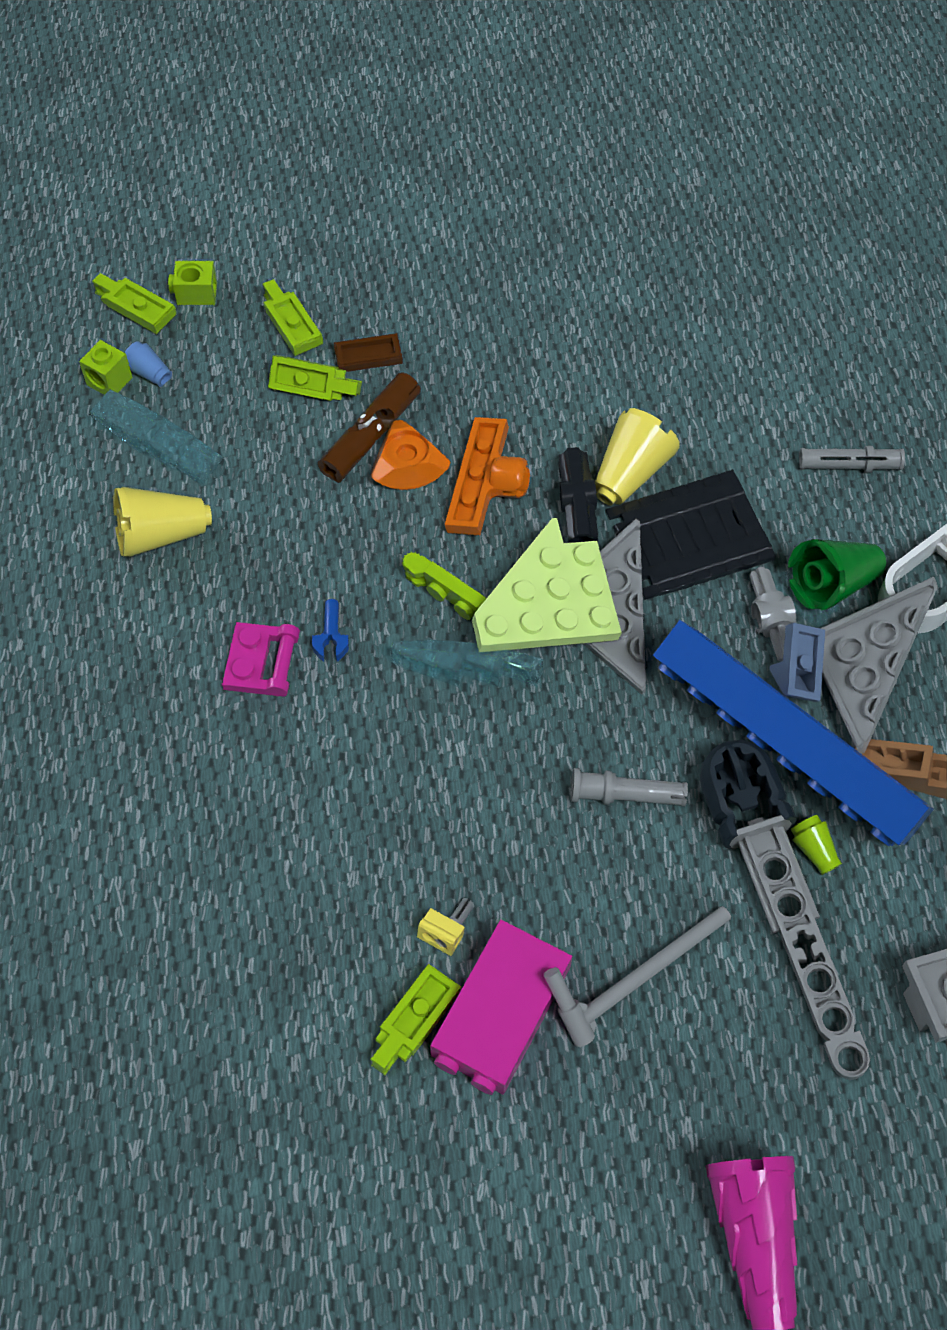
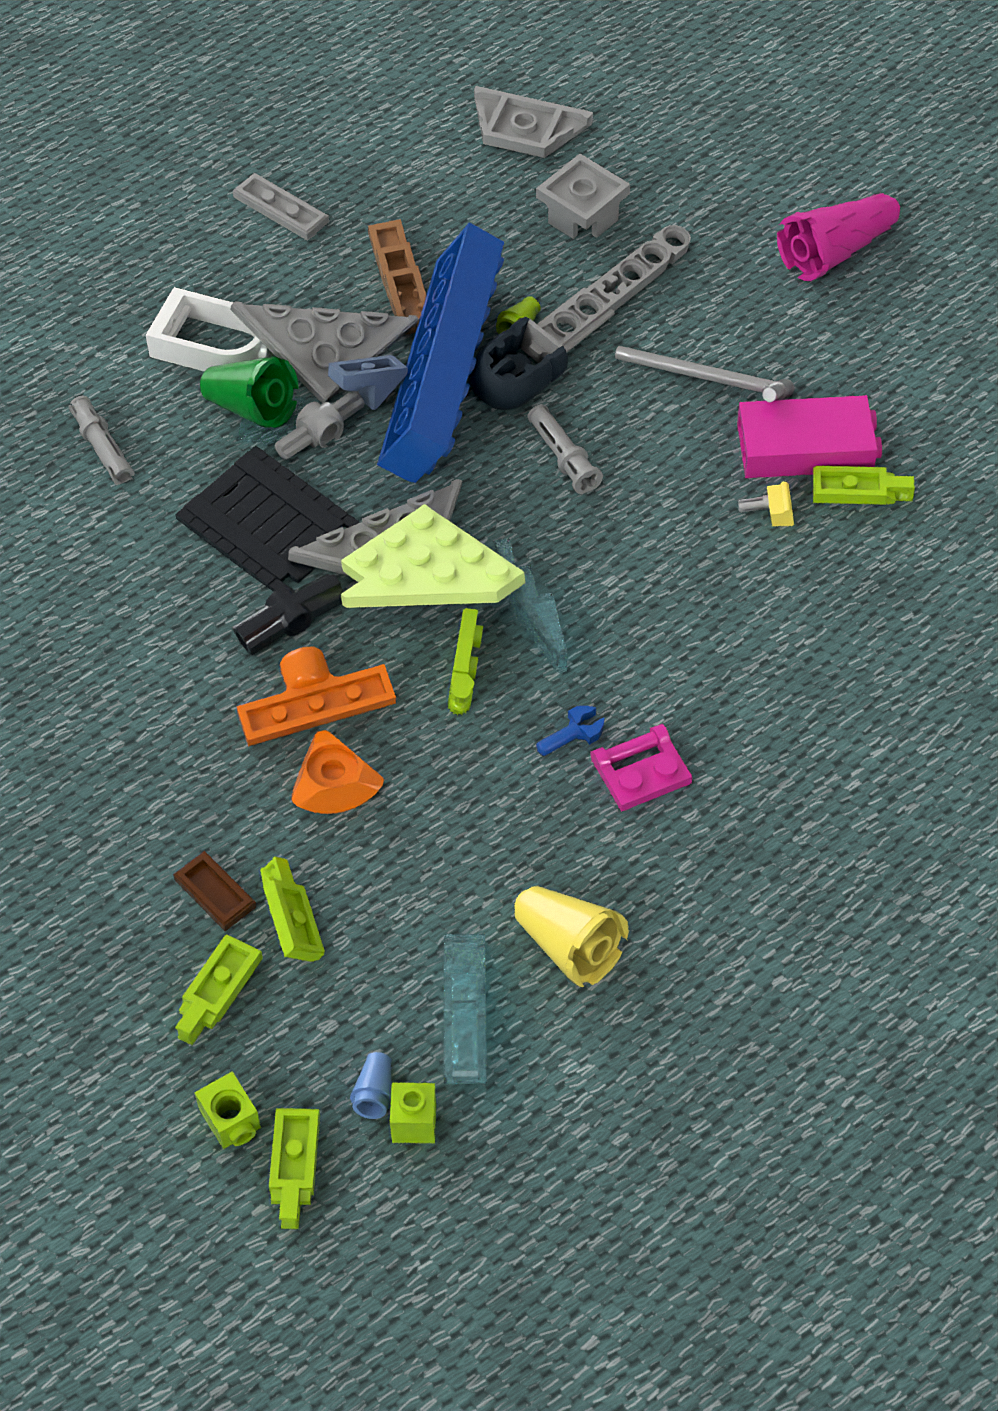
camera: 120 degrees left, 5 degrees down
reddish brown piece [318,372,421,483] -> none
light yellow cone [595,408,680,506] -> none

